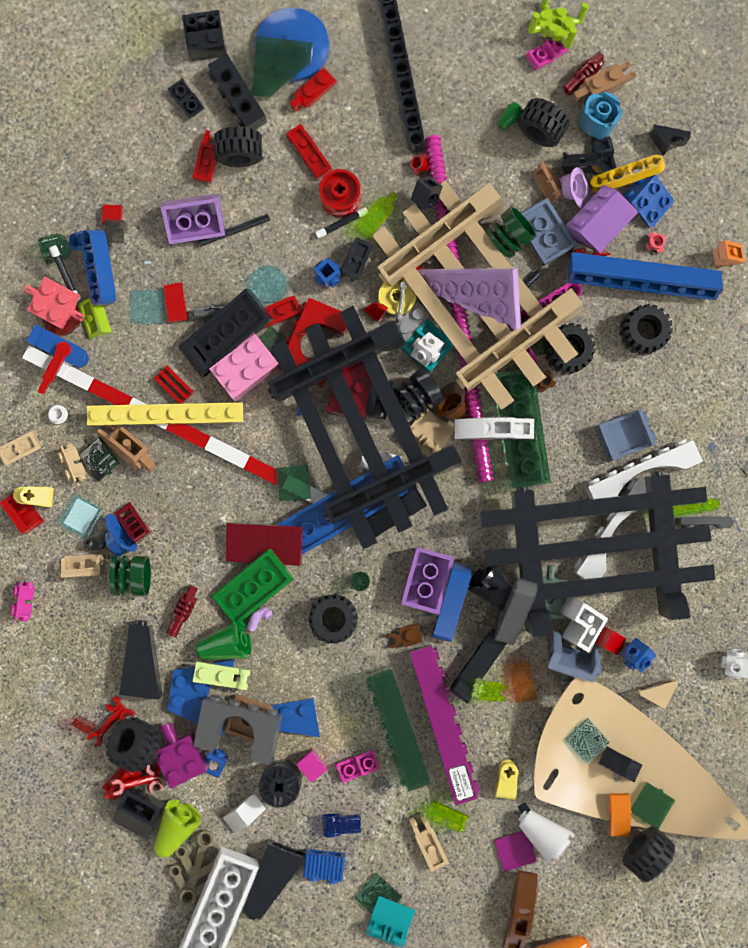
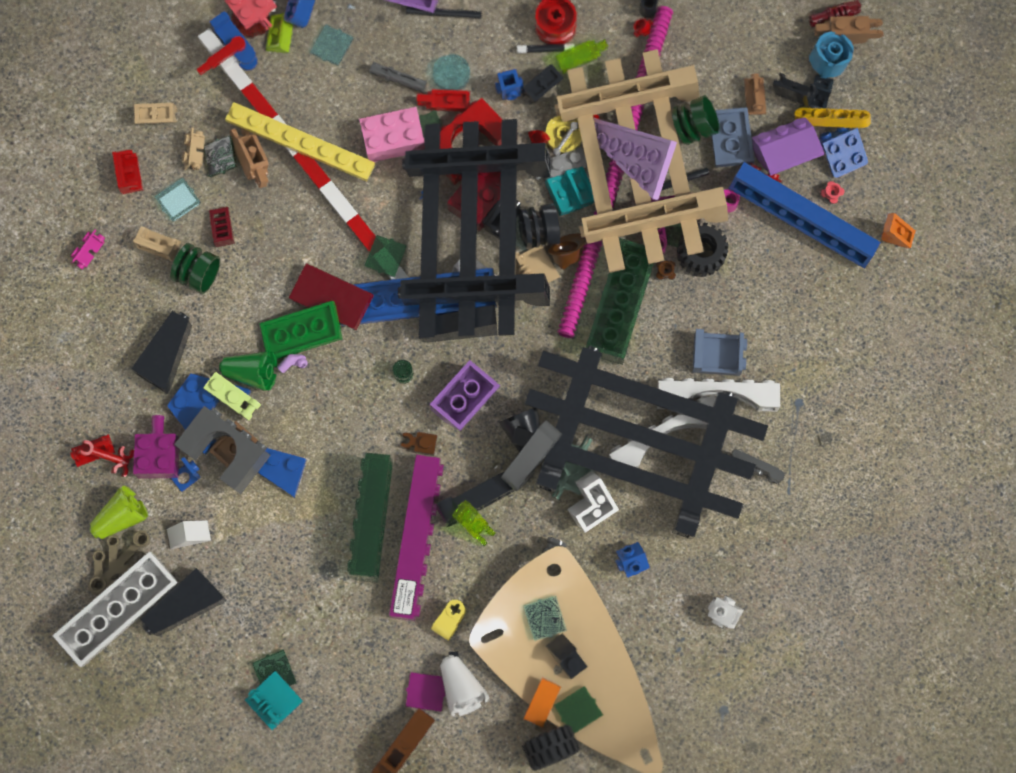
camera: 30 degrees right, 10 degrees down
light yellow piece [13,487,54,507] -> none
white plate [48,405,68,424] -> none
clear red tile [72,716,97,734] -> none
pearl dark grey arm [84,529,108,551] -> none
red bar [87,696,136,747] -> none
blue piece [105,514,138,557] -> none
black tyre [106,717,161,772] -> none
black slope [112,787,166,839] -> none
red tile [154,365,194,404] -> none
red tile [163,282,188,323] -> none
dark red hinge [166,584,198,638] -> none
black hinge [178,288,273,378] -> none
black wheel [258,759,302,808] -> none
dark pink panel [296,749,327,782] -> none
blue brick [303,849,345,884] -> none
black tyre [308,594,358,644] -> none
clear blue piece [322,813,361,838] -> none
dark pink slope [335,750,380,783] -> none
tan hinge [409,812,449,872] -> none
black brick [410,176,443,210] -> none
white brick [411,332,444,367] -> none
clear neon green hinge [426,800,470,833] -> none
blue beam [432,562,471,642] -> none
white slope [455,418,534,440] -> none
green cone [497,101,523,131] -> none
clear orange slope [510,661,535,703] -> none
black tyre [517,98,570,148] -> none
sand blue panel [547,631,602,683] -> none
lavender piece [560,167,592,209] -> none
red slope [595,626,627,656] -> none
black tyre [620,304,673,355] -> none
tan slope [635,679,678,709] -> none
black slope [649,124,691,156] -> none
clear neon green hinge [673,498,720,517] -> none

